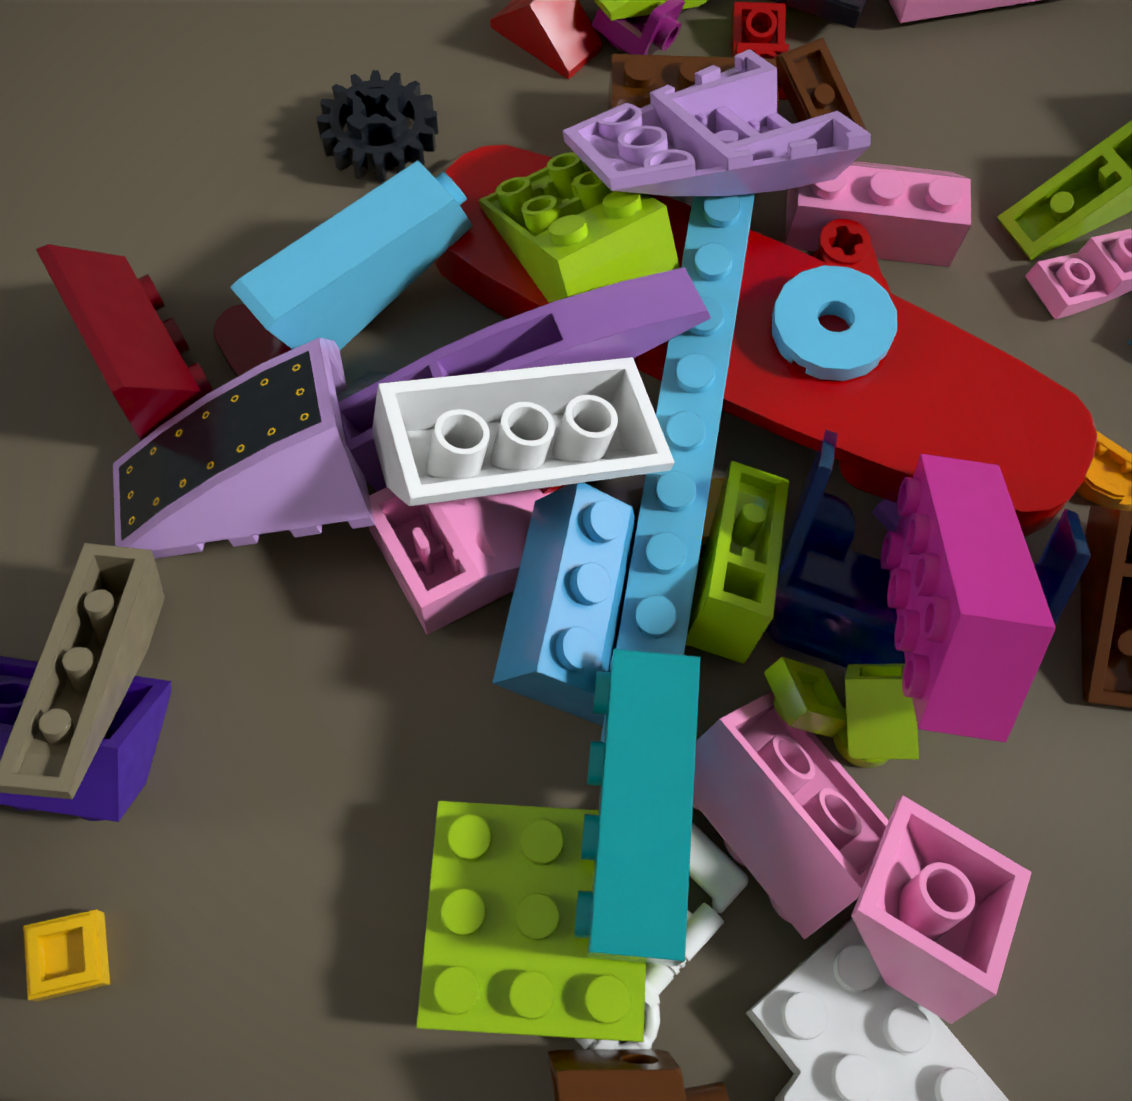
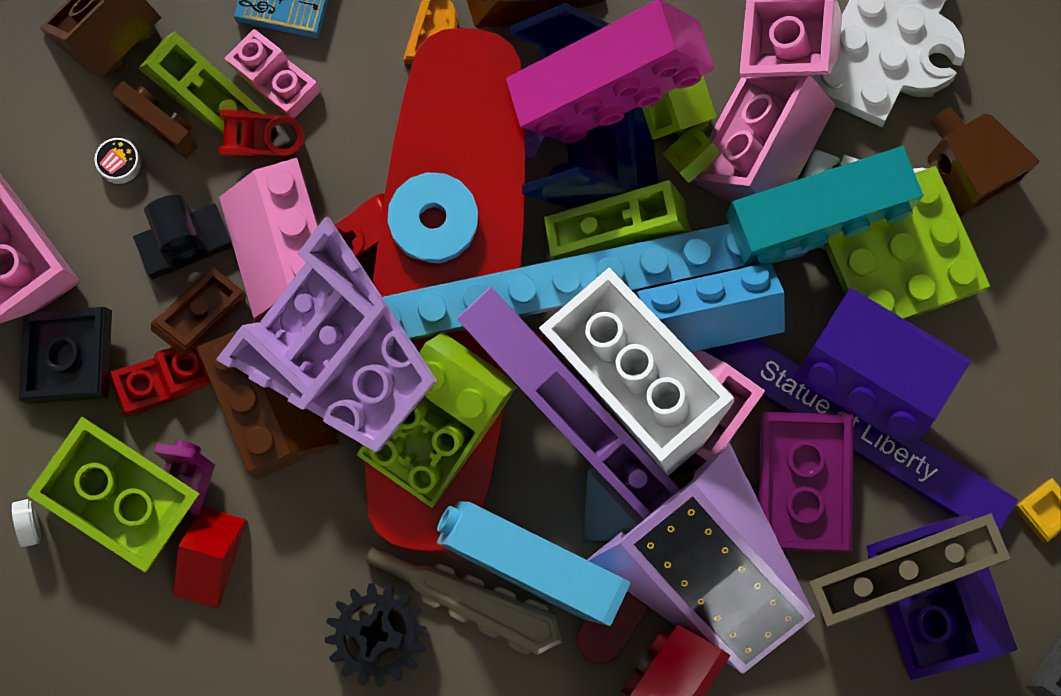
camera: 110 degrees left, 10 degrees up
none -> tile [94,138,142,184]
none -> reddish brown plate [111,80,198,160]
none -> black tile [133,194,233,280]
none -> red piece [218,110,304,157]
none -> dark purple tile [702,338,1018,532]
none -> magenta tile [758,412,853,553]
none -> dark purple slope [794,287,971,450]

